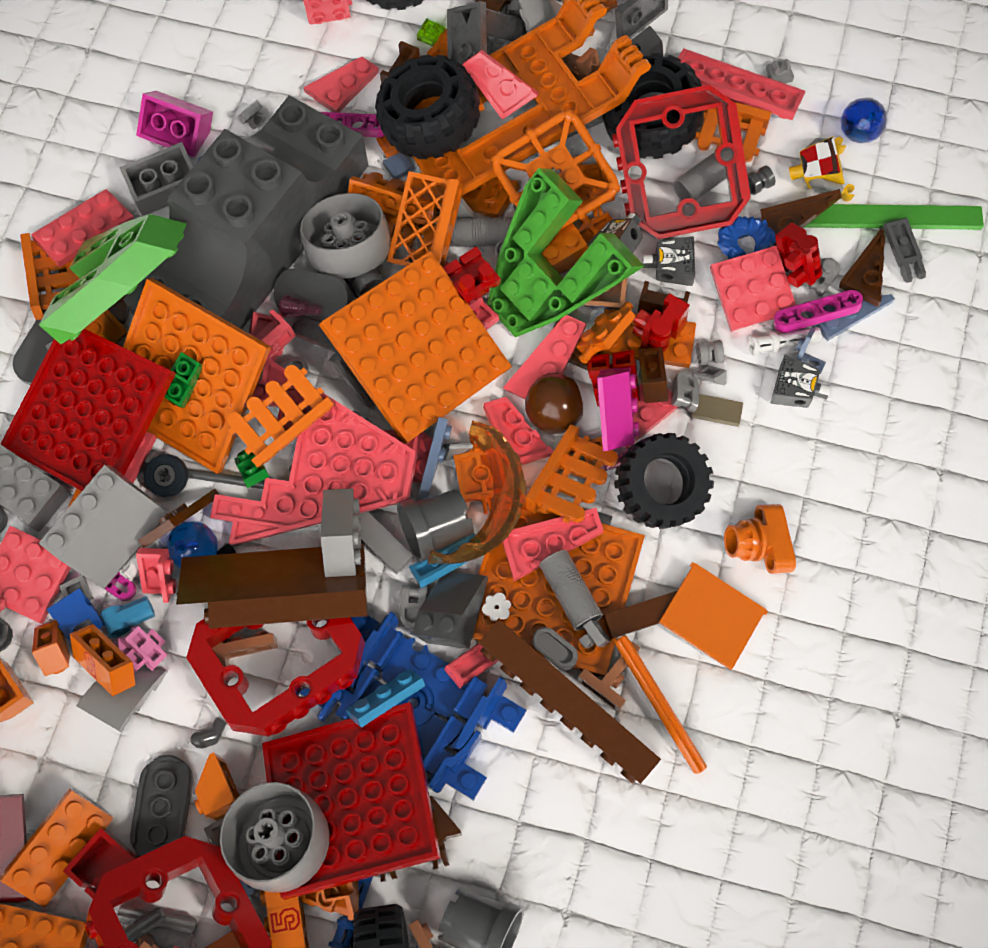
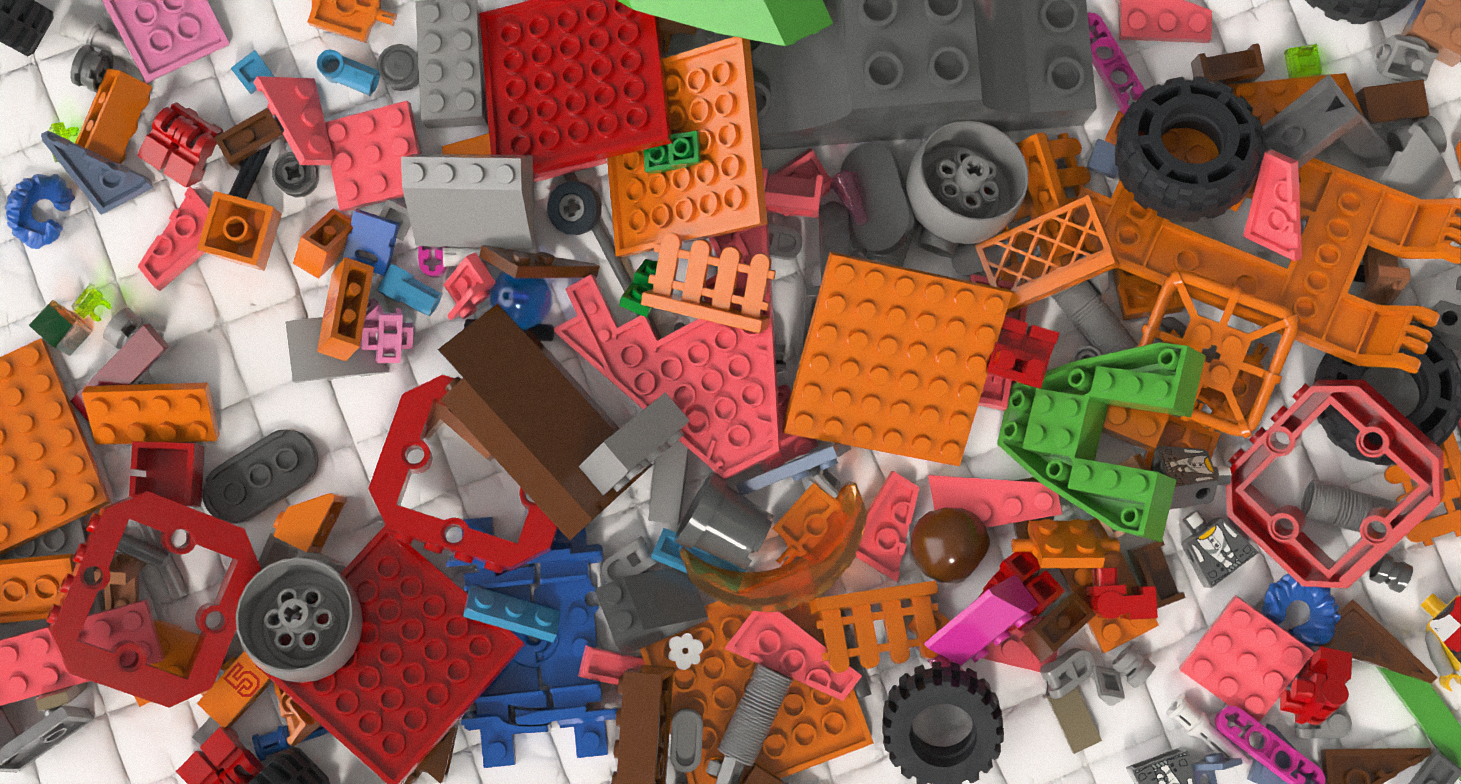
camera: 50 degrees right, 15 degrees up
dark grey arm [190,718,227,749] -> none

